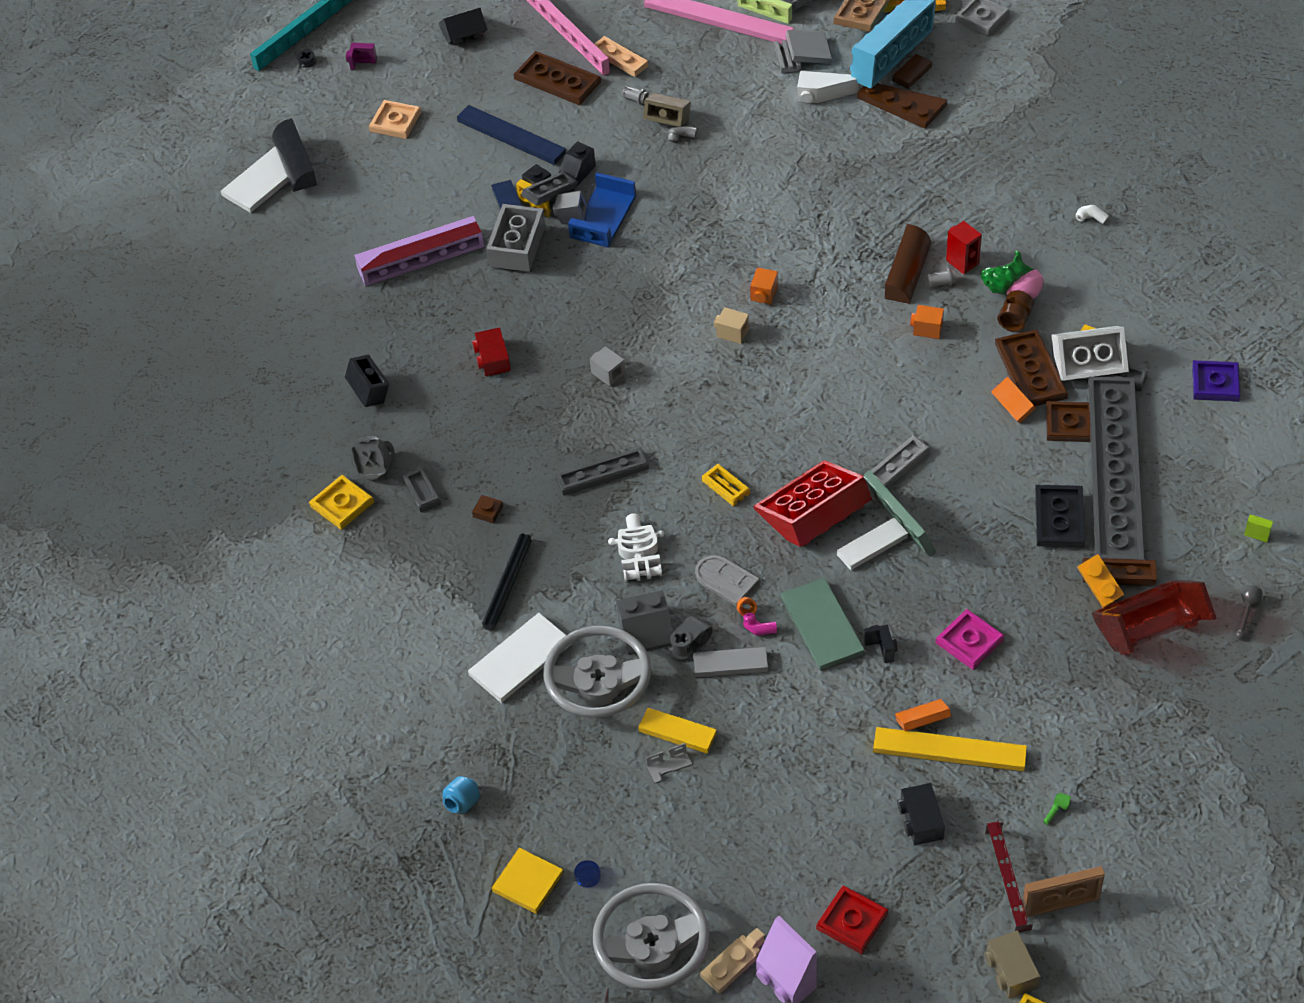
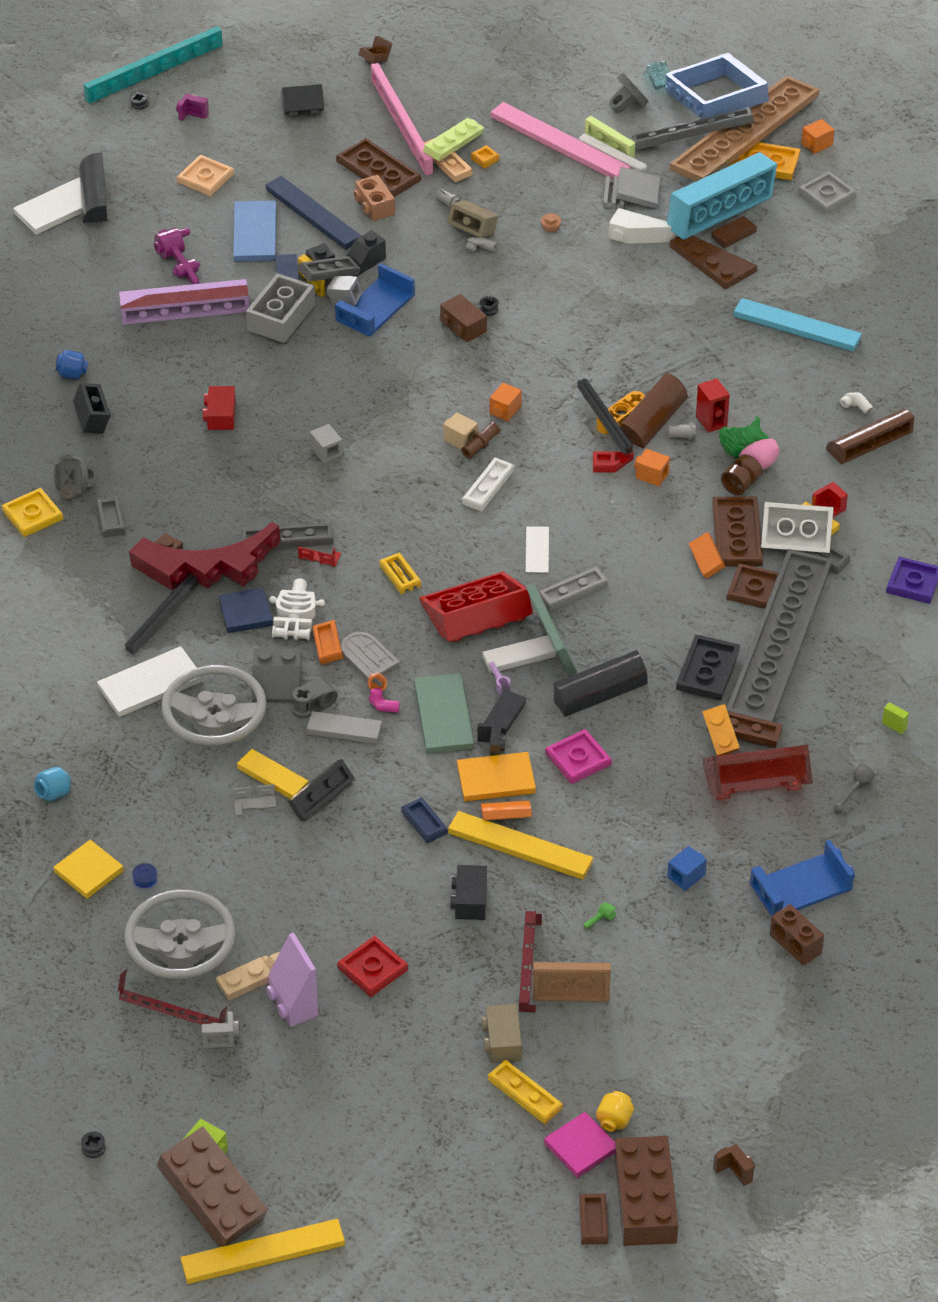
camera: 10 degrees right, 5 degrees down
none -> blue head [55,350,88,380]
none -> dark red arch [129,522,281,591]
none -> magenta piece [154,228,201,284]
none -> dark blue tile [218,587,273,633]
none -> medium blue tile [233,201,276,261]
none -> black plate [287,759,355,821]
none -> red piece [298,547,341,567]
none -> orange tile [312,620,343,665]
none -> nougat brick [353,175,395,221]
none -> dark blue tile [401,797,448,844]
none -> yellowish green plate [423,118,484,161]
none -> reddish brown brick [440,294,487,342]
none -> light orange tile [457,752,536,802]
none -> reddish brown pin [461,422,500,459]
none -> white tile [462,458,514,512]
none -> light orange tile [471,145,499,169]
none -> black bush [480,295,499,316]
none -> black tile [484,690,526,735]
none -> lavender hand [489,662,510,694]
none -> white sticker [526,527,549,573]
none -> nougat plate [541,213,561,232]
none -> black brick [554,650,648,717]
none -> black axle [577,378,633,455]
none -> white axle [579,133,647,173]
none -> red tile [593,451,634,473]
none -> light orange beam [596,391,645,434]
none -> blue brick [667,846,707,891]
none -> medium azure tile [734,298,862,352]
none -> blue panel [750,840,855,916]
none -> reddish brown brick [770,904,824,966]
none -> red panel [812,482,848,517]
none -> reddish brown brick [826,409,915,465]

